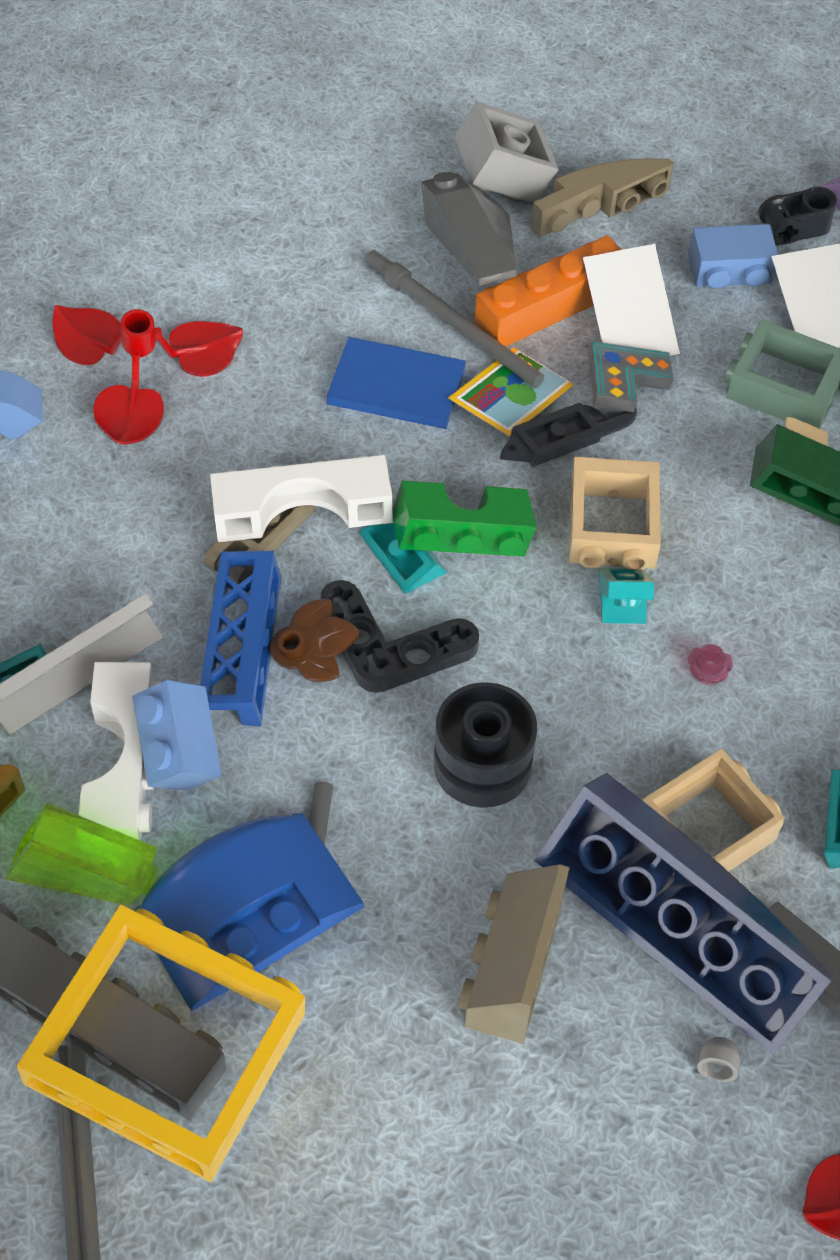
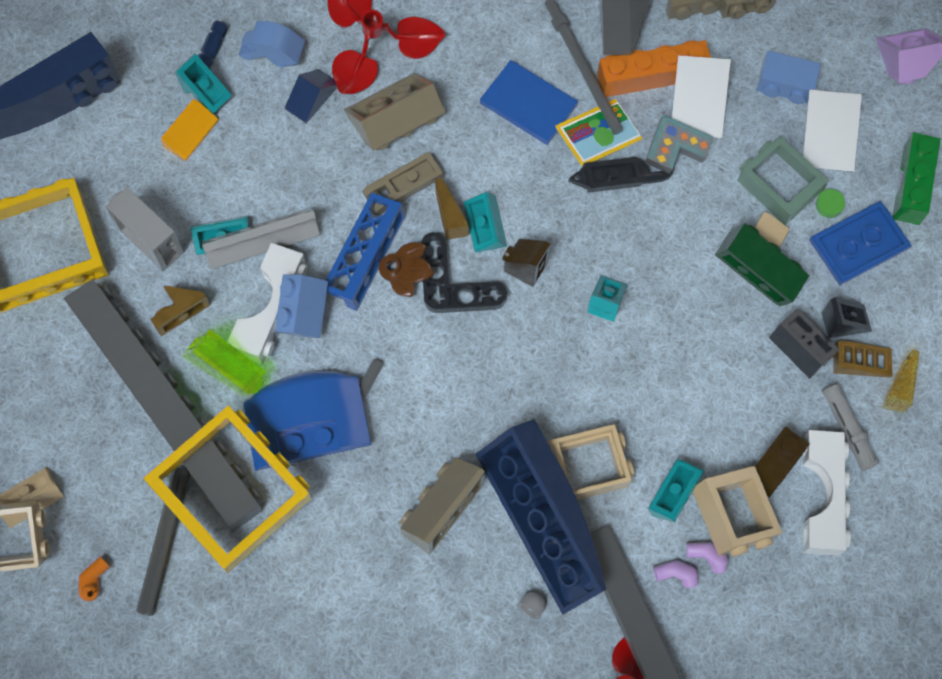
camera: 20 degrees right, 15 degrees up
white arch [210,455,393,543] -> none
green arch [392,480,537,557] -> none
black wheel [434,682,537,808] -> none
tan window [569,457,661,570] -> none
clear pink plate [688,644,733,685] -> none
black piece [758,187,837,246] -> none
none -> dark blue slope [285,69,337,124]
none -> dark tan slope [344,73,445,151]
none -> pearl gold slope [435,178,469,240]
none -> dark brown slope [502,239,551,287]

